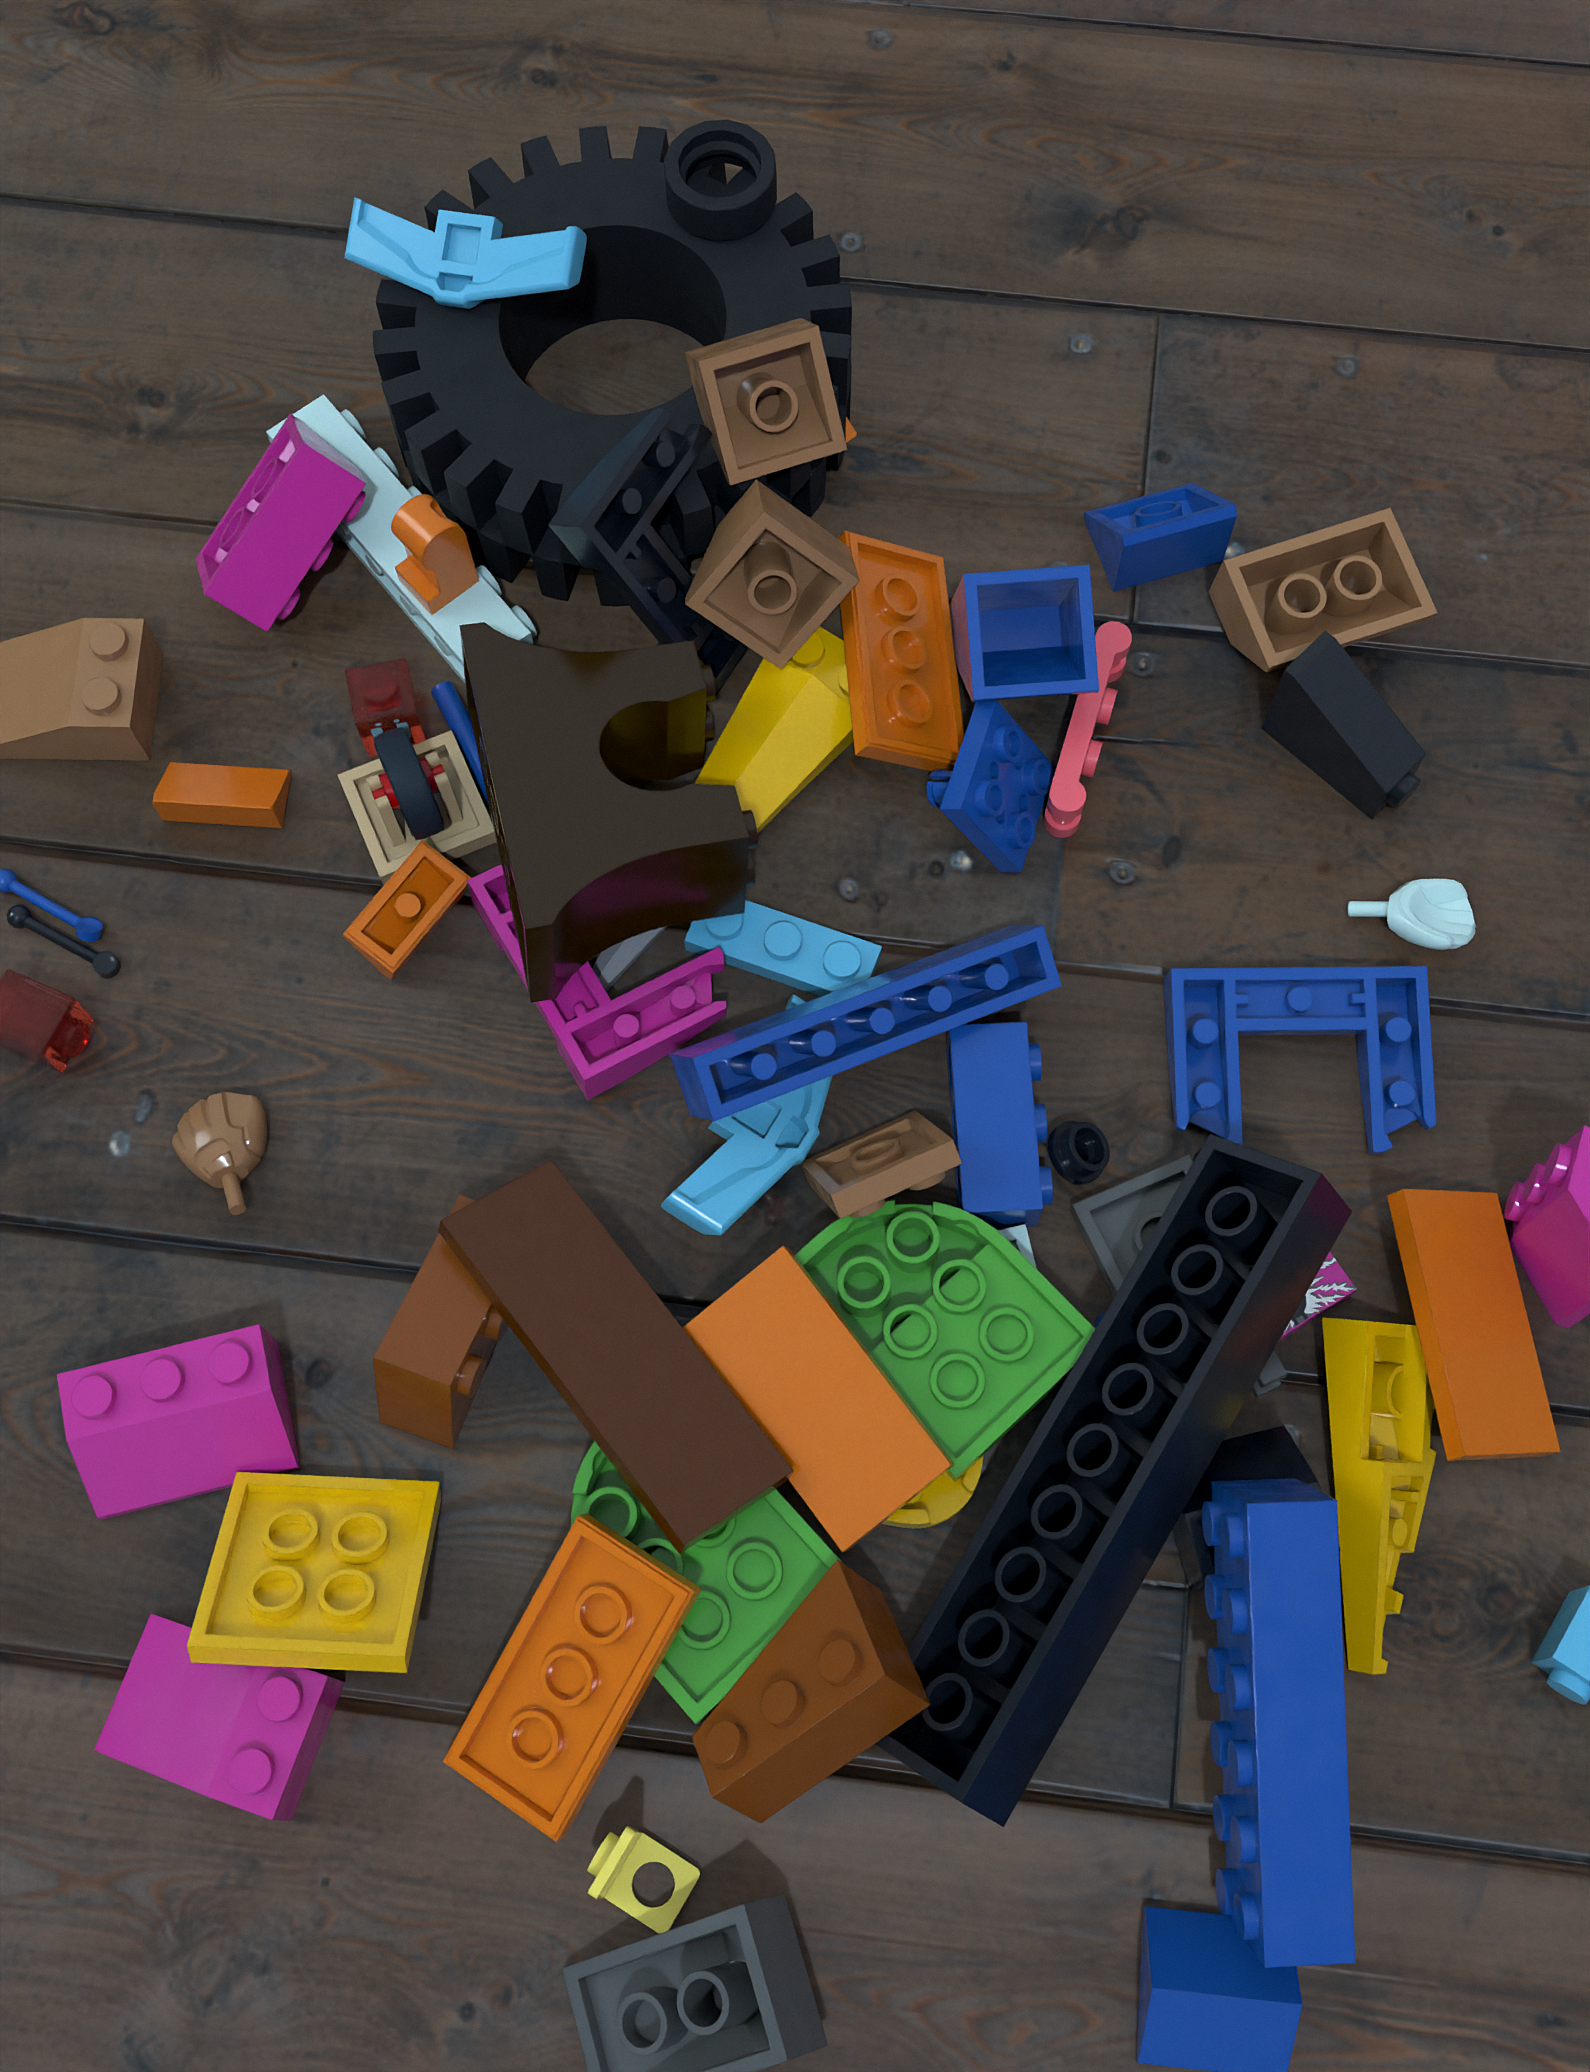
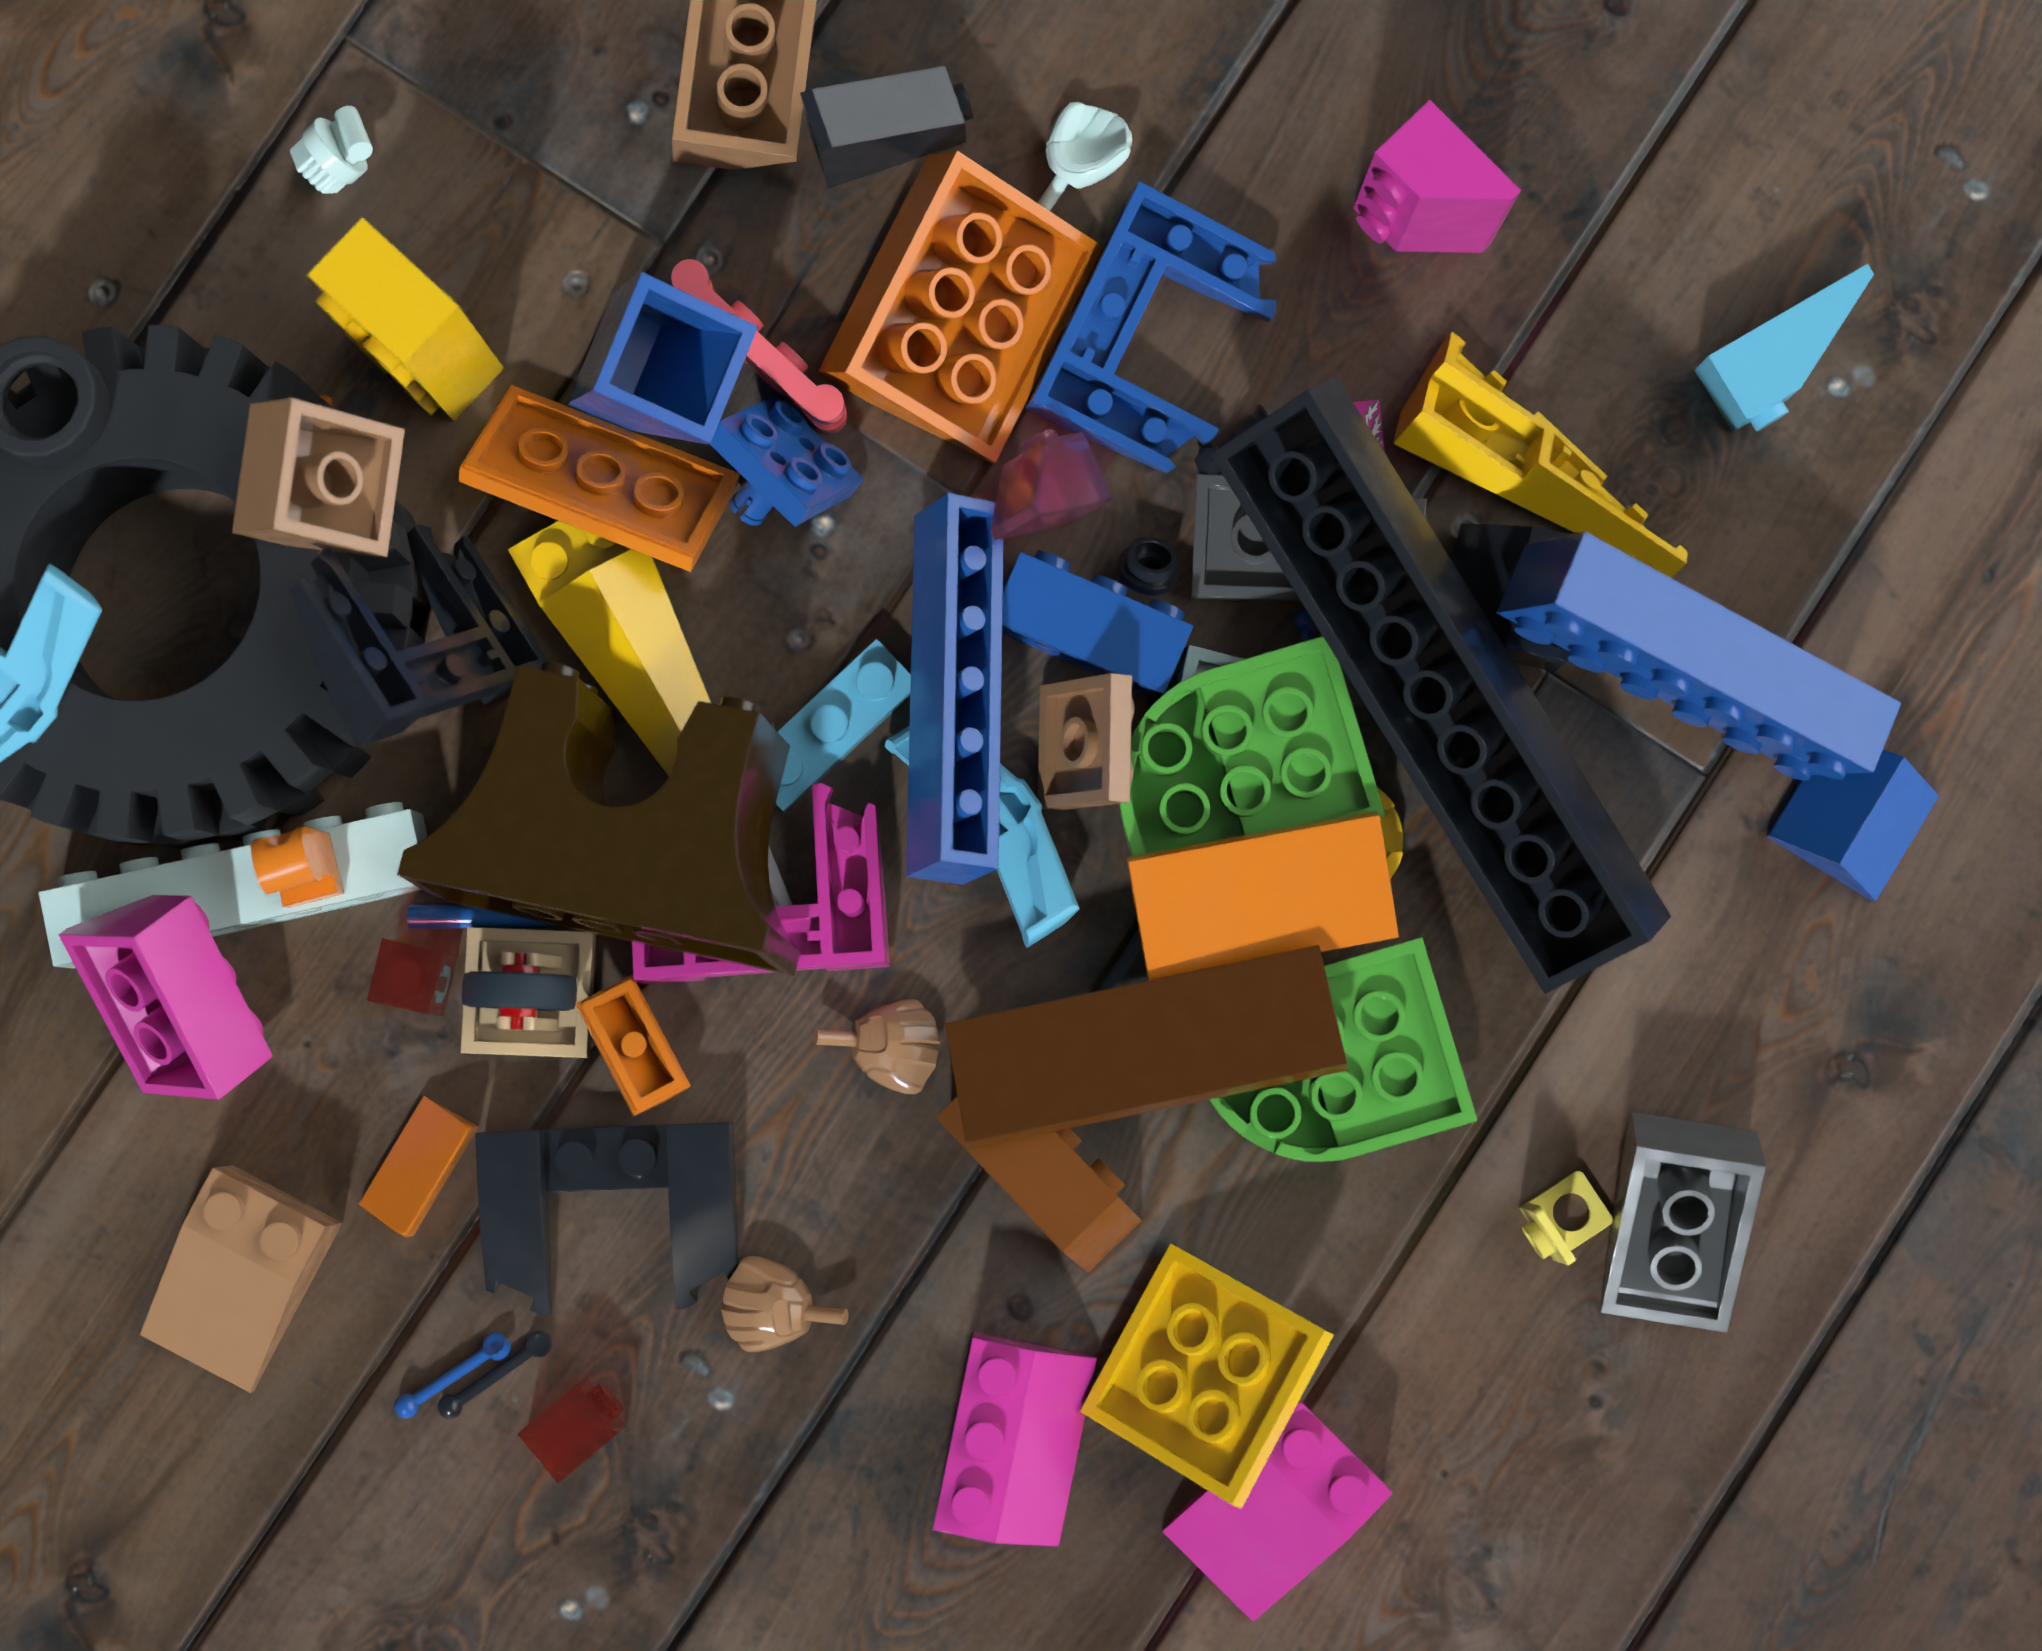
camera: 65 degrees left, 15 degrees up
orange tile [443,1513,702,1842] -> none
medium nougat slope [685,479,860,669] -> none
dark orange wedge [692,1559,931,1823] -> none
blue slope [1083,483,1237,592] -> none
orange tile [1387,1189,1561,1461] -> none
none -> light aqua piece [290,106,373,194]
none -> yellow brick [308,218,504,421]
none -> black wedge [475,1121,739,1315]
none -> medium nougat piece [814,999,941,1094]
none -> orange slope [818,151,1104,463]
none -> clear pink slope [990,429,1113,541]

